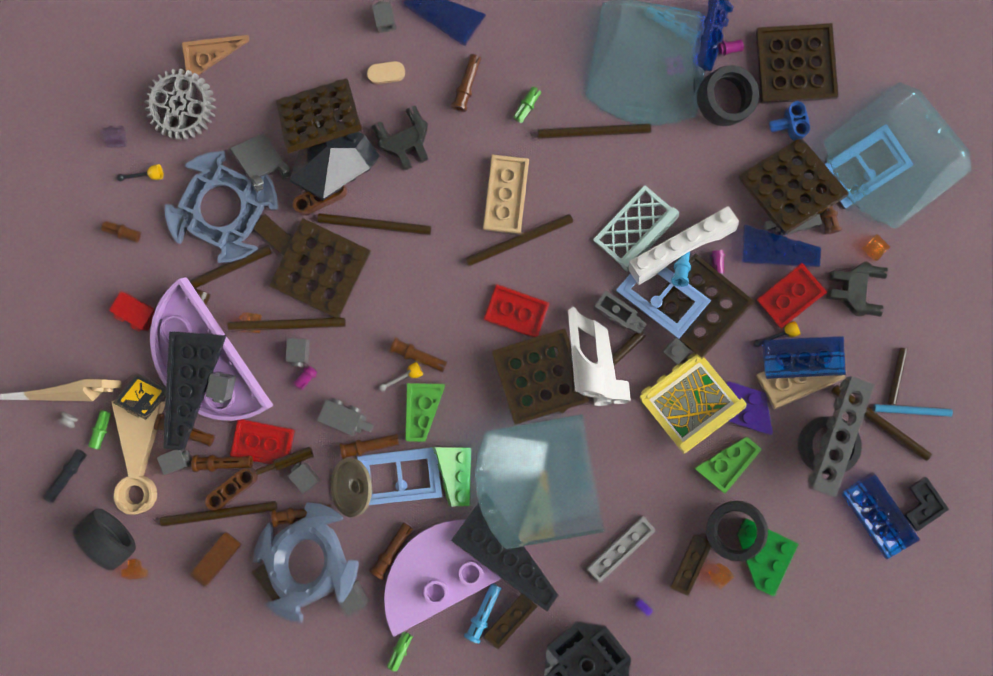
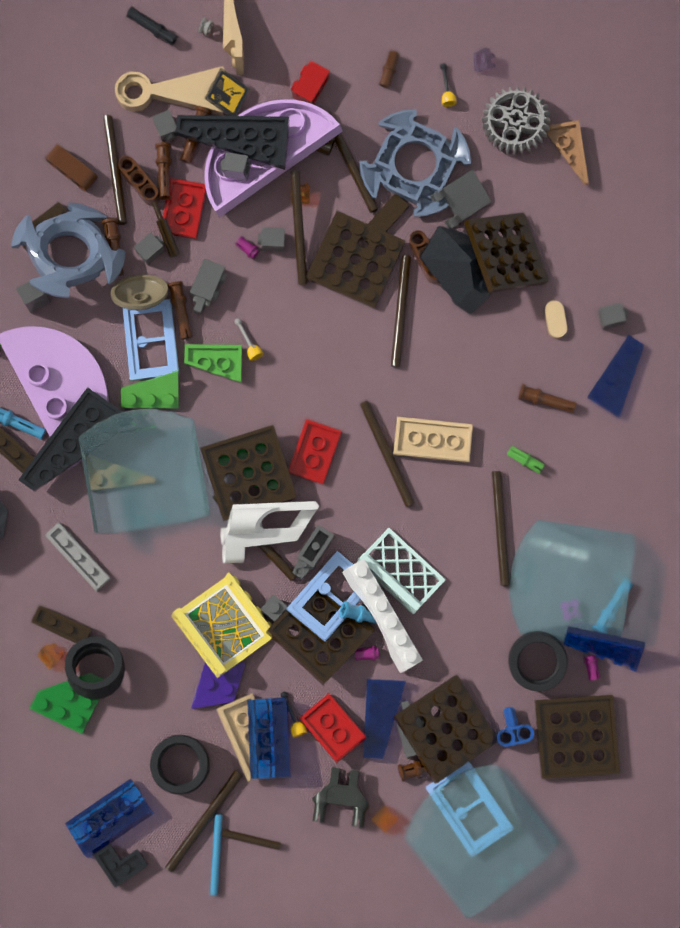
camera: 85 degrees right, 5 degrees down
black tyre [73,509,136,571] -> none
bright green axle [88,410,111,449] -> none
clear orange tile [122,558,148,580] -> none
reddish brown pin [369,522,413,580] -> none
pearl dark grey connector [371,106,429,171] -> none
reddish brown pin [389,337,448,373] -> none
dark purple tile [633,597,653,617] -> none
bright green wing [694,437,762,494] -> none
dark grey brick [807,376,874,498] -> none

